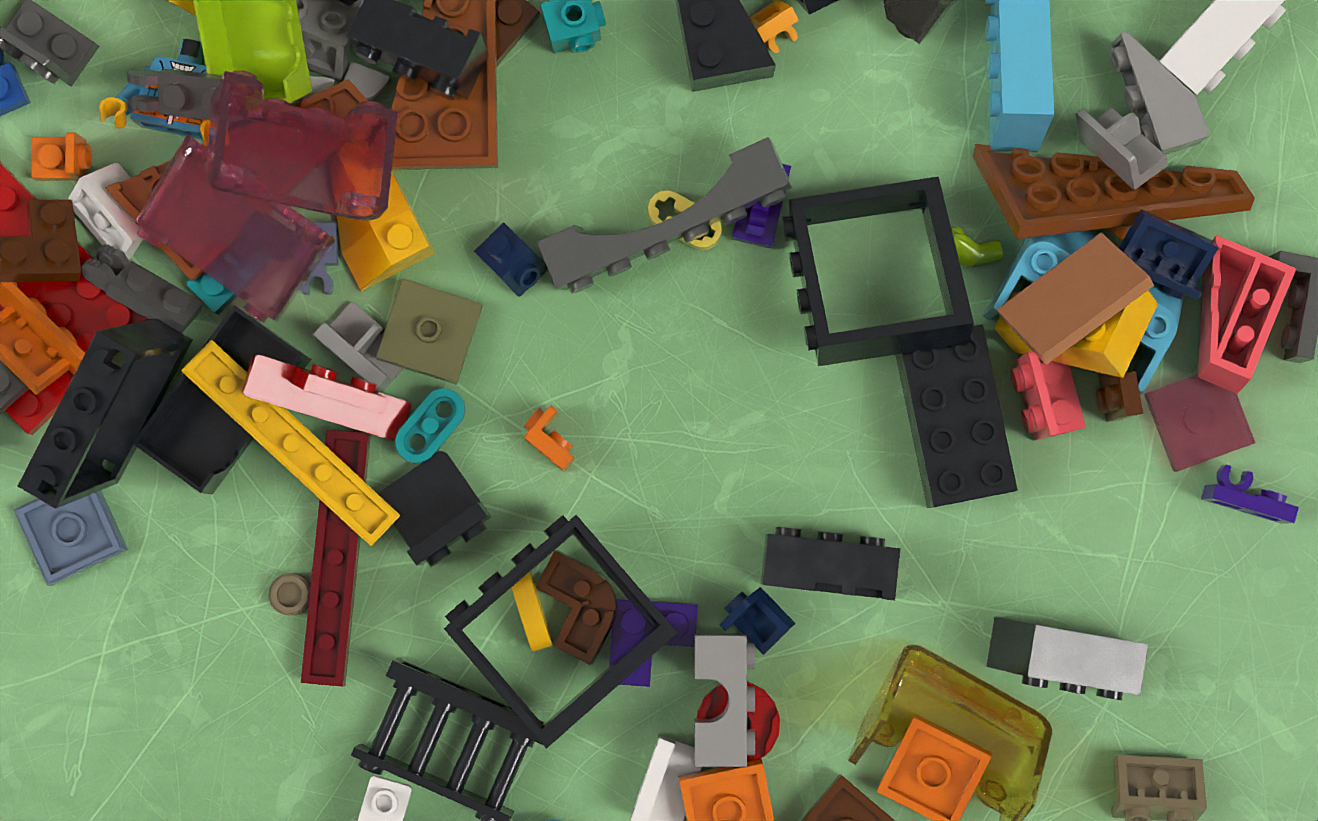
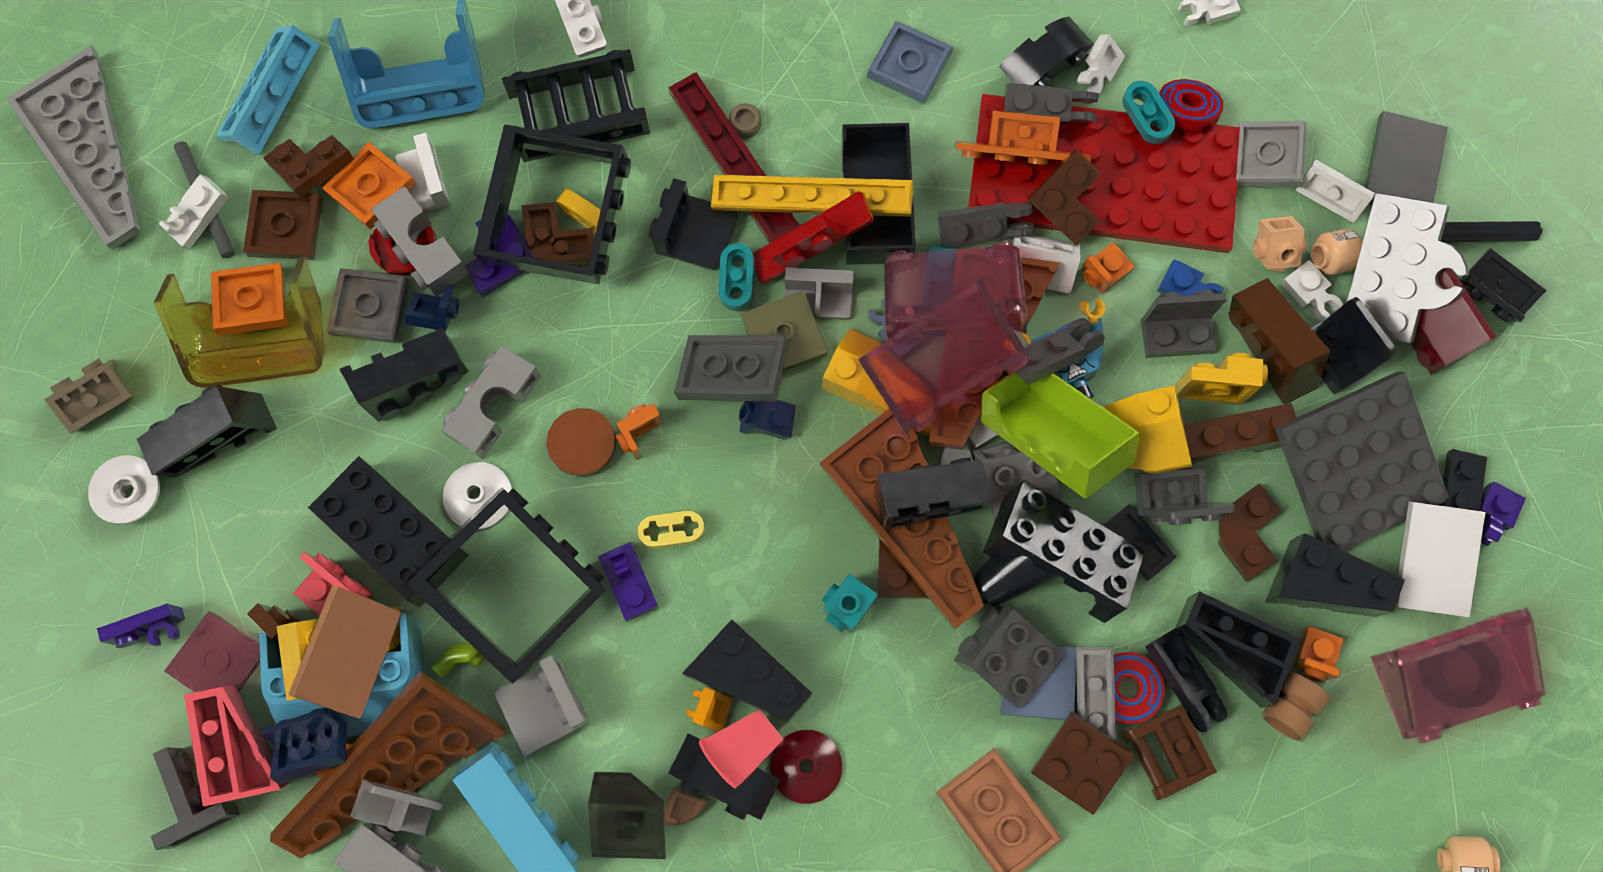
camera: 140 degrees right, 10 degrees down
black window [17,319,193,509] -> none
orange bracket [524,405,575,472] -> none
dark grey arch [537,137,792,294] -> none
none -> white dish [88,455,160,524]
none -> flat silver plate [326,268,409,343]
none -> light grey arch [441,345,541,460]
none -> white dish [443,462,512,530]
none -> light grey bracket [494,655,590,756]
none -> dark orange tile [546,408,616,477]
none -> orange bracket [615,404,663,459]
none -> dark grey plate [674,335,788,402]

